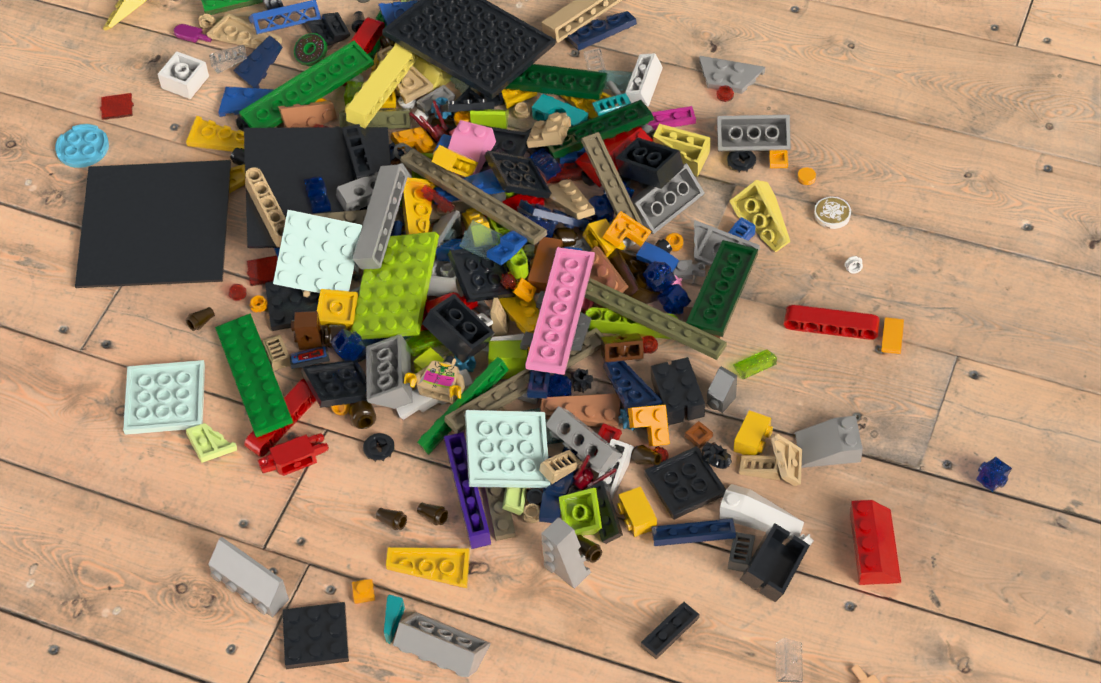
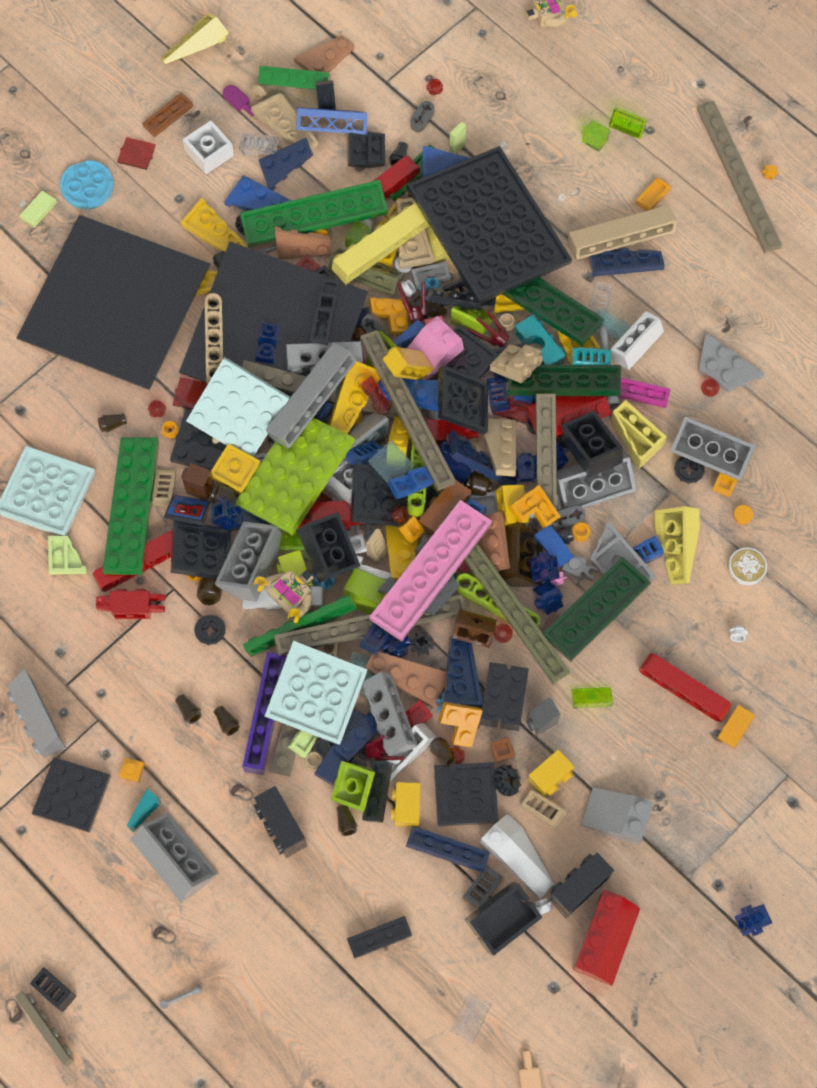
camera: 20 degrees right, 15 degrees up
tile [294,33,328,66] -> none
yellow wing [386,547,470,589] -> none
light orange tile [454,111,471,125] -> none
tan slope [539,450,582,484] -> none
light grey wedge [541,517,591,589] -> none
tan wing [771,434,802,486] -> none
none -> yellowish green tile [19,191,57,228]
none -> dark orange tile [142,93,193,138]
none -> black brick [253,786,307,858]
none -> dark red plant [466,310,510,347]
none -> black piece [549,852,614,919]
none -> dark grey beam [551,505,585,528]

